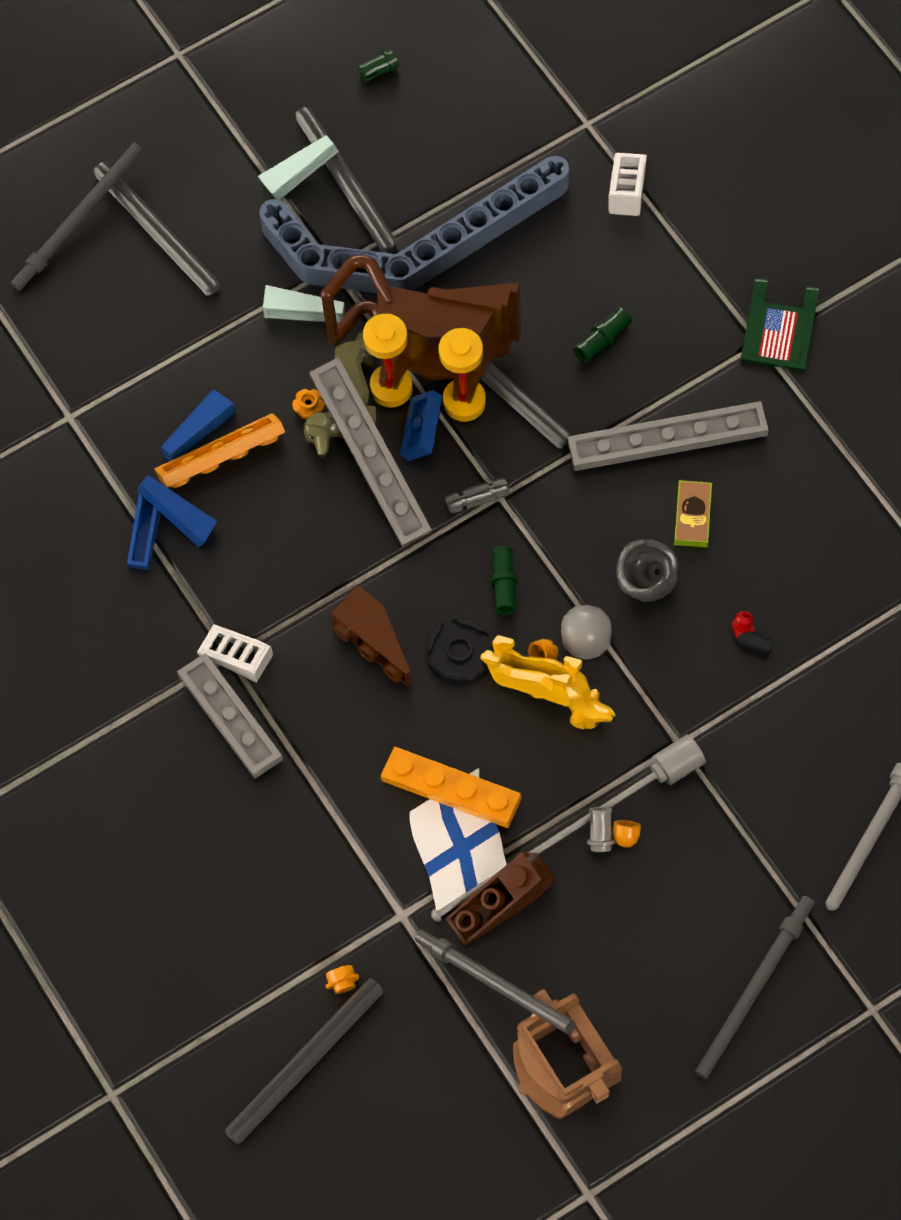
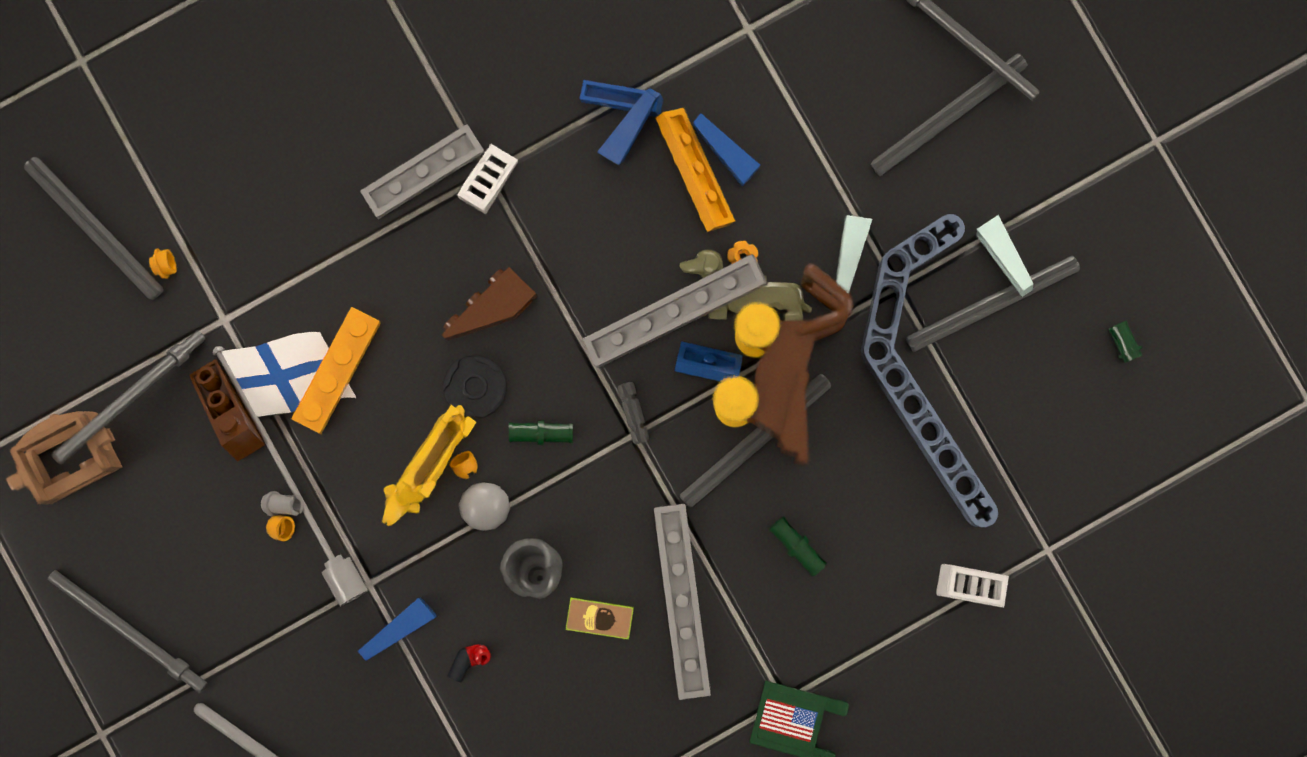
camera: 90 degrees right, 20 degrees up
none -> blue piece [358,597,438,661]

